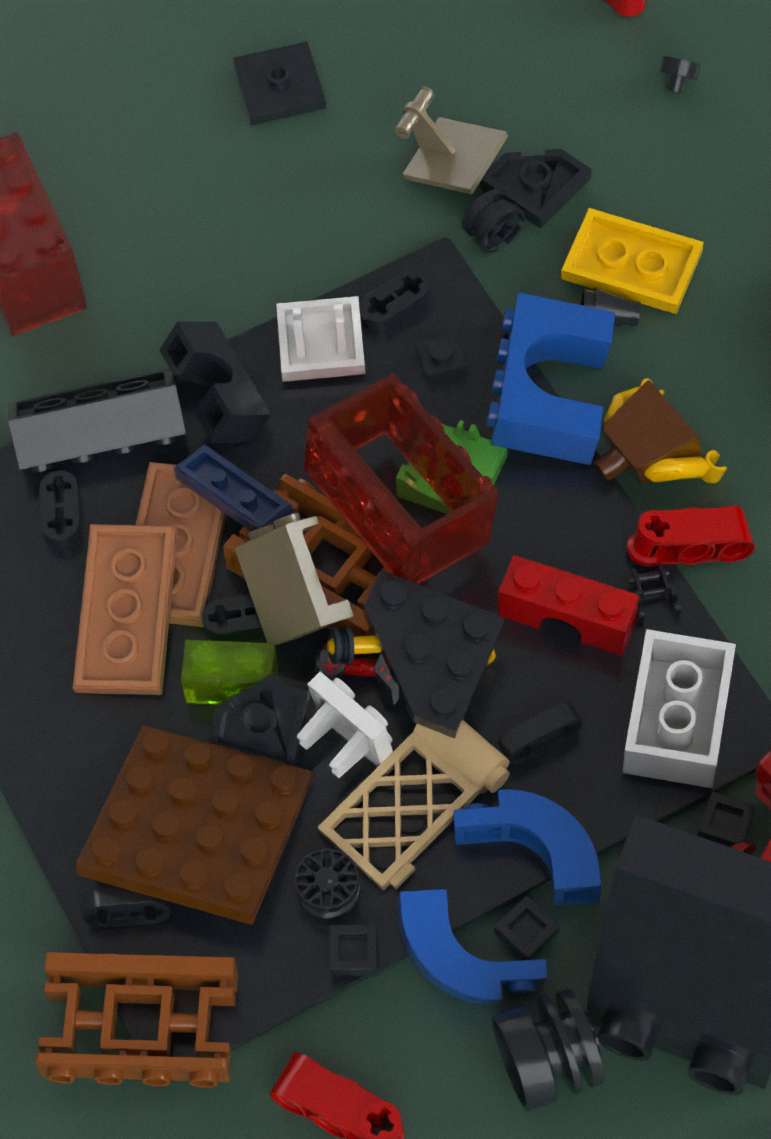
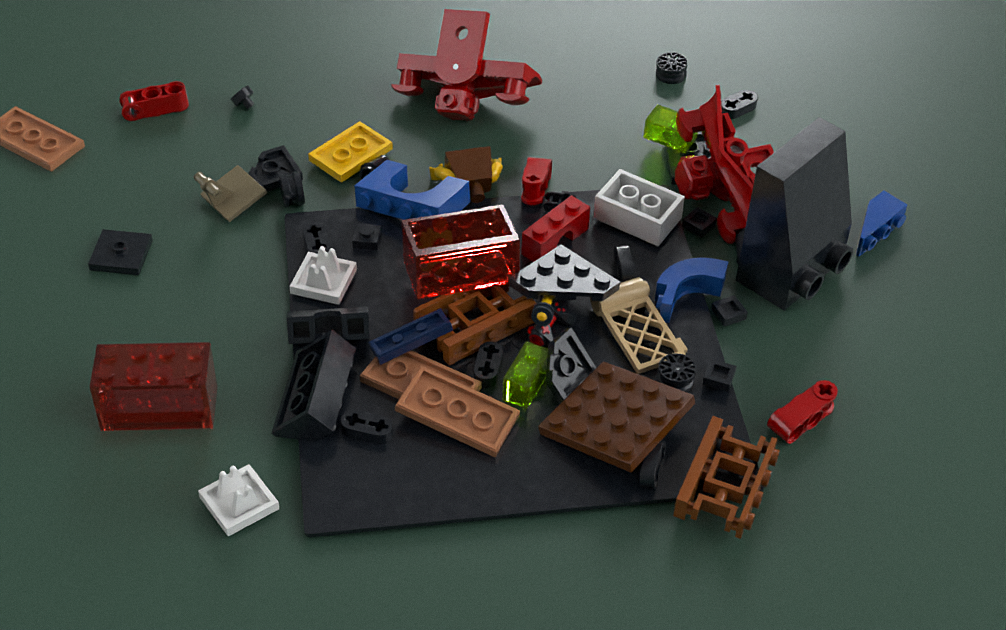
camera: 75 degrees left, 15 degrees down
dark tan panel [234,513,354,648] -> none
white plate [297,672,393,778] -> none
blue arch [397,889,548,1005] -> none
black wheel [491,988,605,1112] -> none

